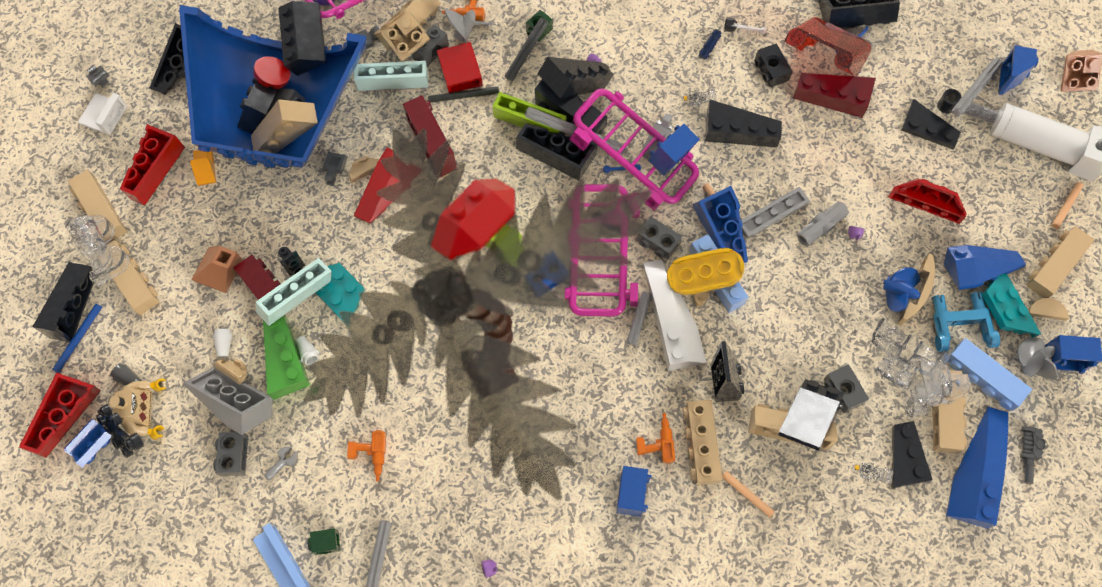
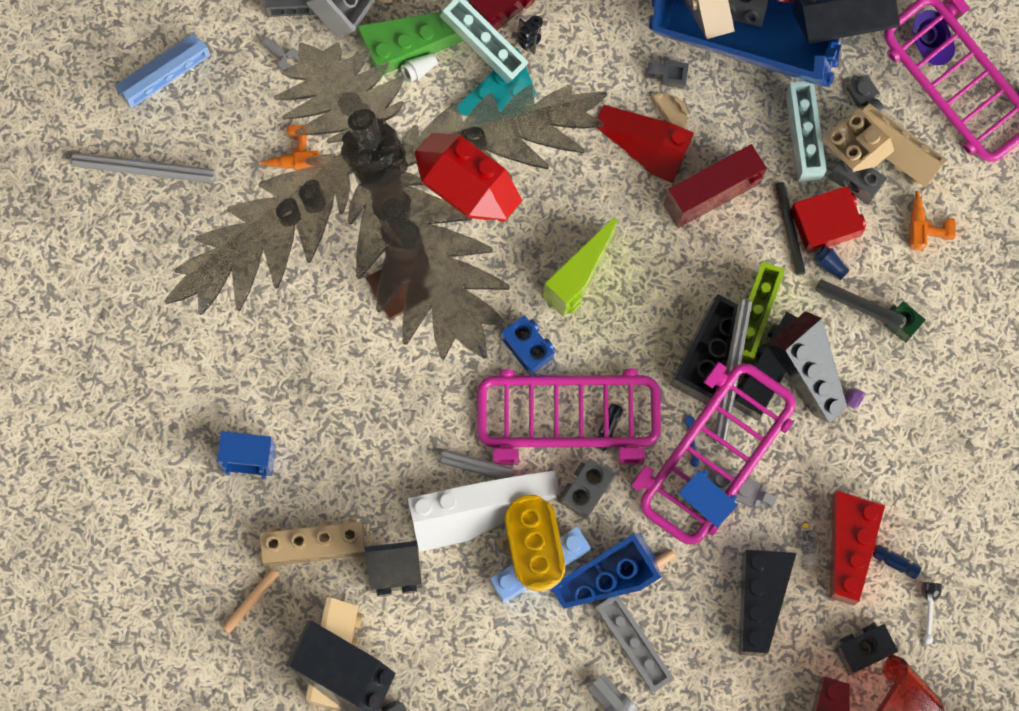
camera: 80 degrees right, 5 degrees up
dark green brick [307,528,341,555] -> none
light grey piece [445,8,495,42] -> none
medium lavender hinge [481,560,498,578] -> none
orange piece [636,413,675,464] -> none
none -> dark blue cone [813,245,849,280]
none -> red wedge [830,491,885,606]

